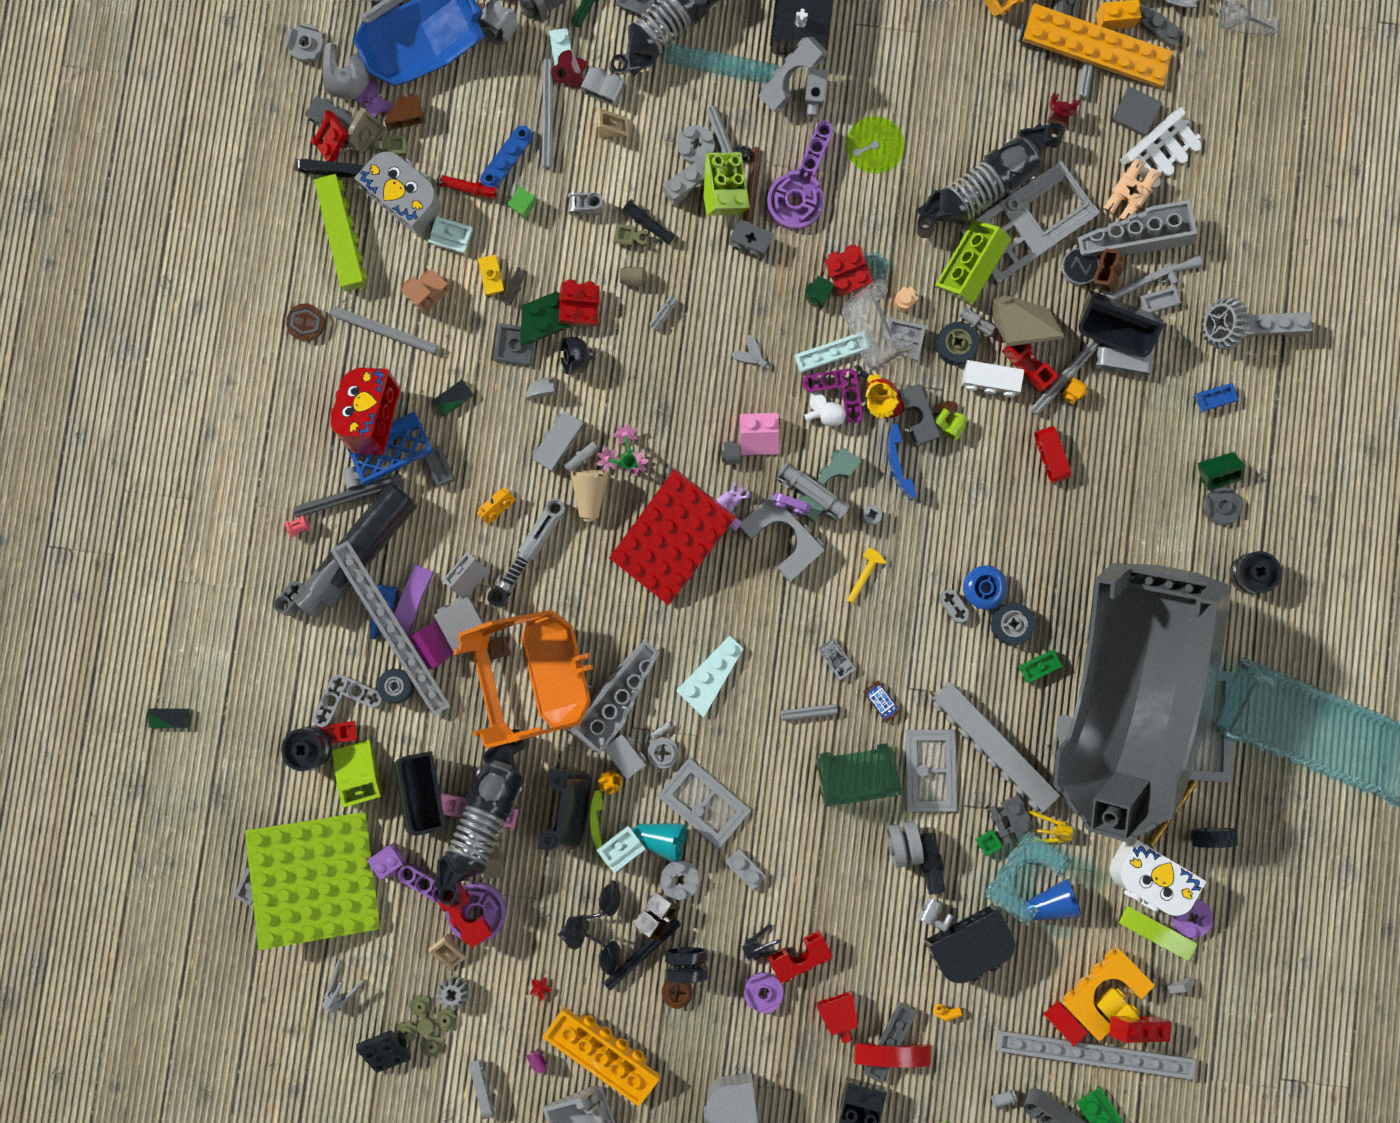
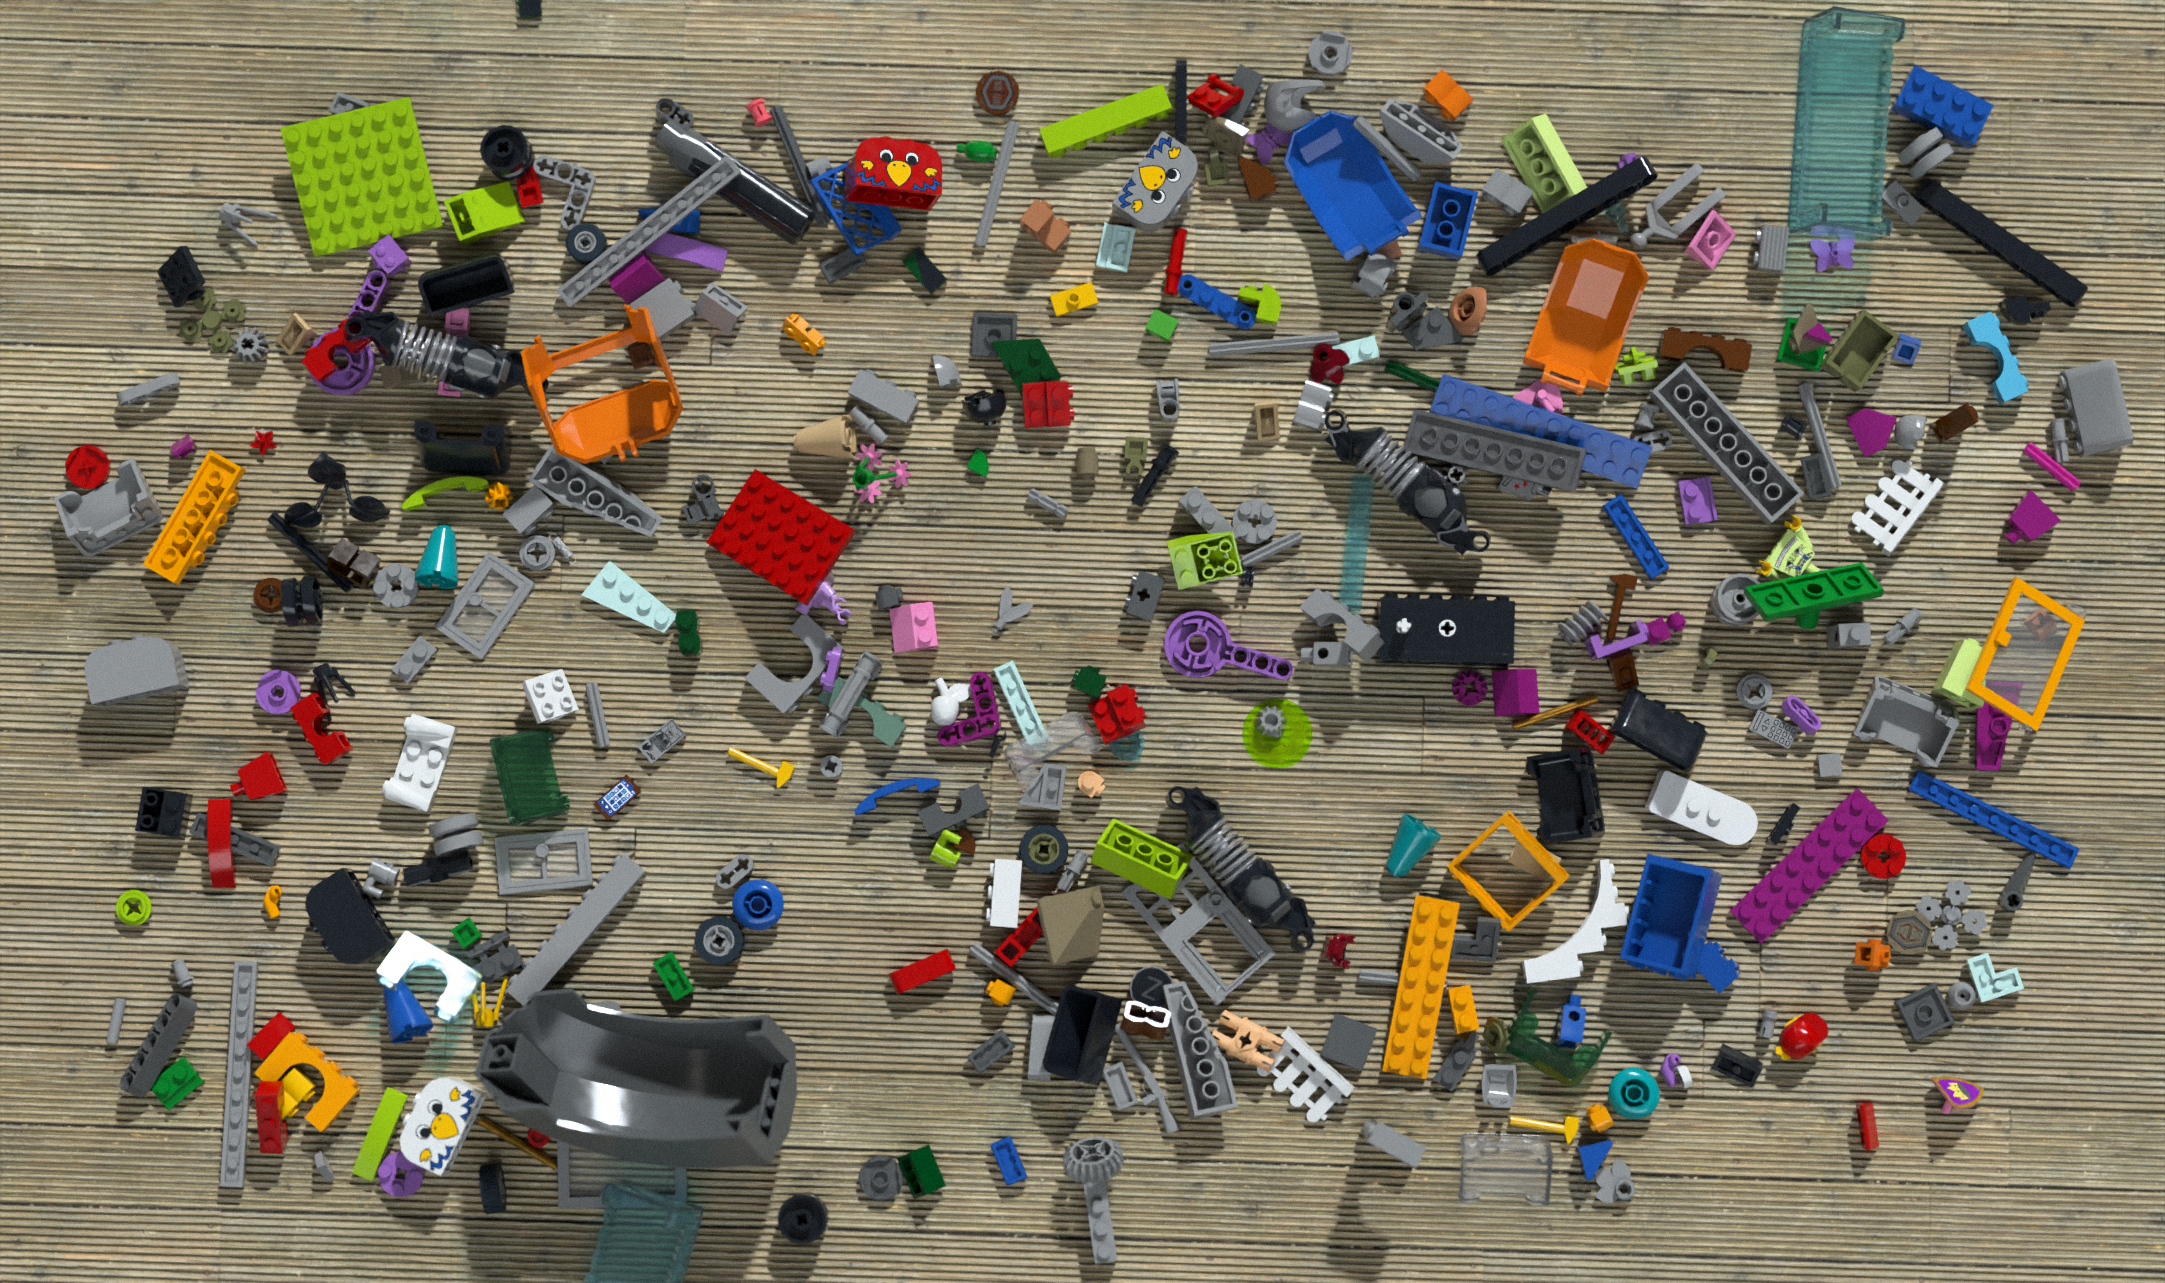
camera: 85 degrees right, 0 degrees up
piece [488,498,566,607] -> none
clear smoke pin [500,267,528,306] -> none
light aqua plate [597,826,645,873] -> none
reddish brown bar [744,147,760,222] -> none
yellow hair [866,373,904,419] -> none
none -> white piece [382,714,458,813]
none -> white plate [521,669,579,724]
none -> dark green brick [675,609,703,657]
none -> dark grey piece [681,474,725,526]
none -> green plant [956,140,997,163]
none -> green tile [967,448,989,478]
none -> dark grey plate [967,1029,1015,1074]
none -> lime brick [1238,284,1281,326]
none -> light grey piece [1255,706,1287,738]
none -> light grey arch [1360,1118,1427,1168]
none -> teal cone [1385,813,1442,878]

